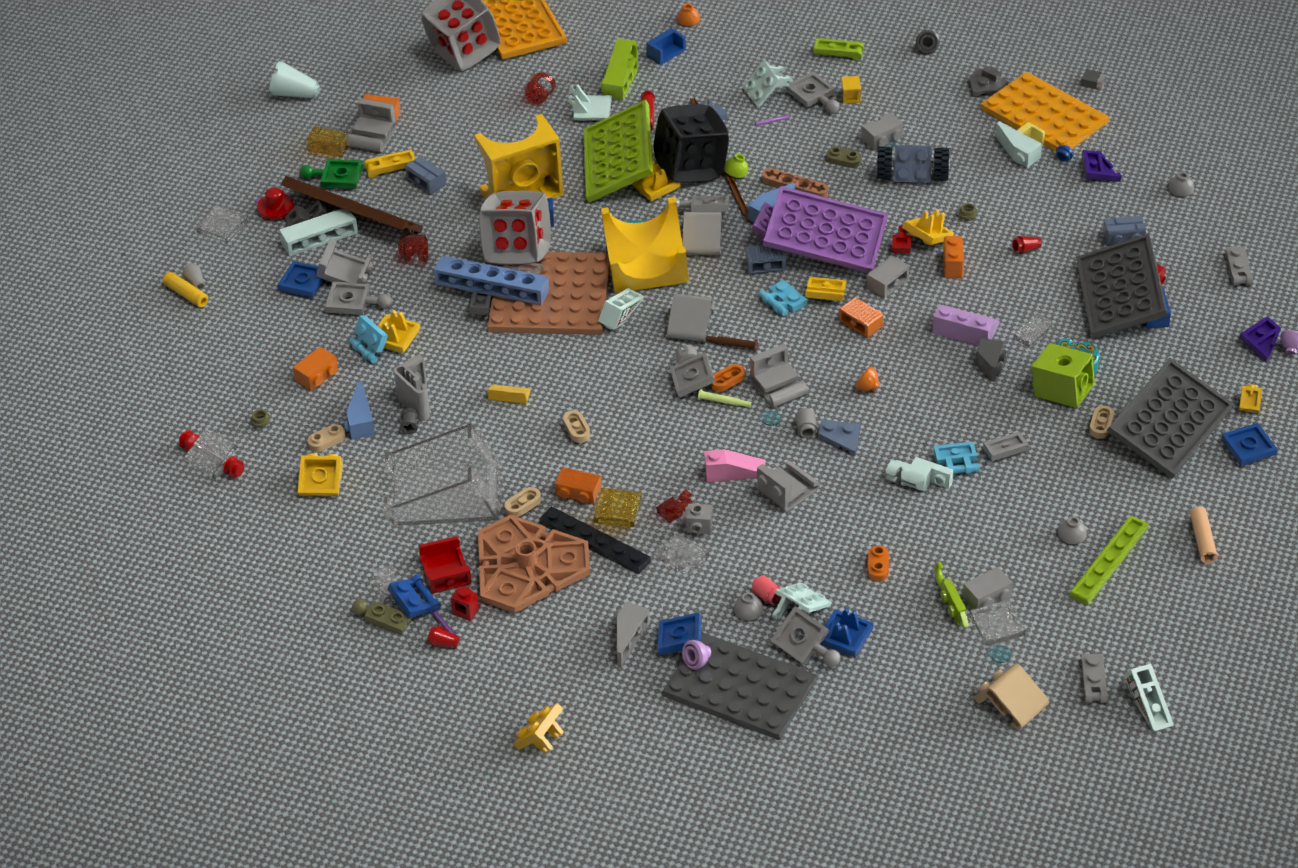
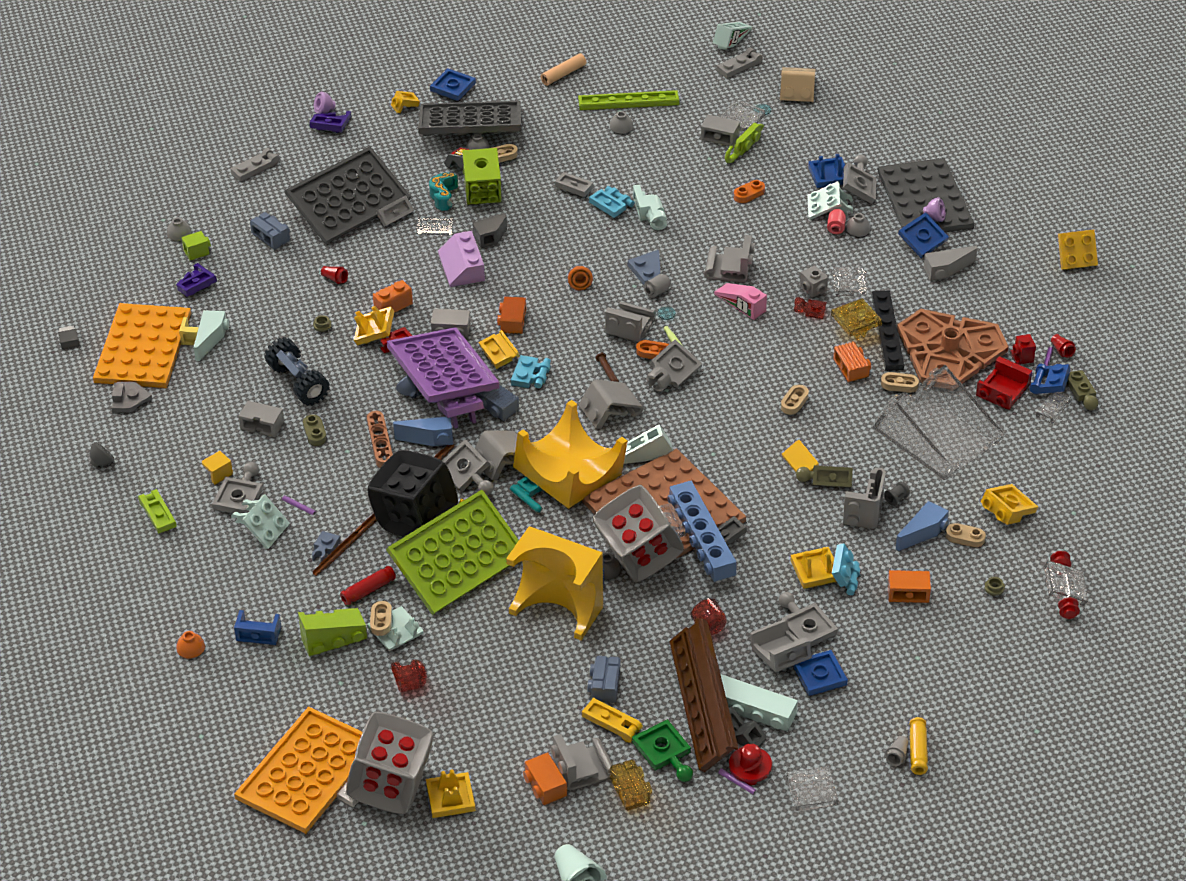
camera: 130 degrees left, 0 degrees up
blue plate [1056,145,1074,162] -> none
none -> lime brick [181,231,211,261]
none -> tan plate [370,601,392,636]
none -> light grey plate [376,195,414,227]
none -> yellow plate [426,769,476,818]
none -> dark grey slope [444,147,473,169]
none -> olive plate [796,465,853,487]

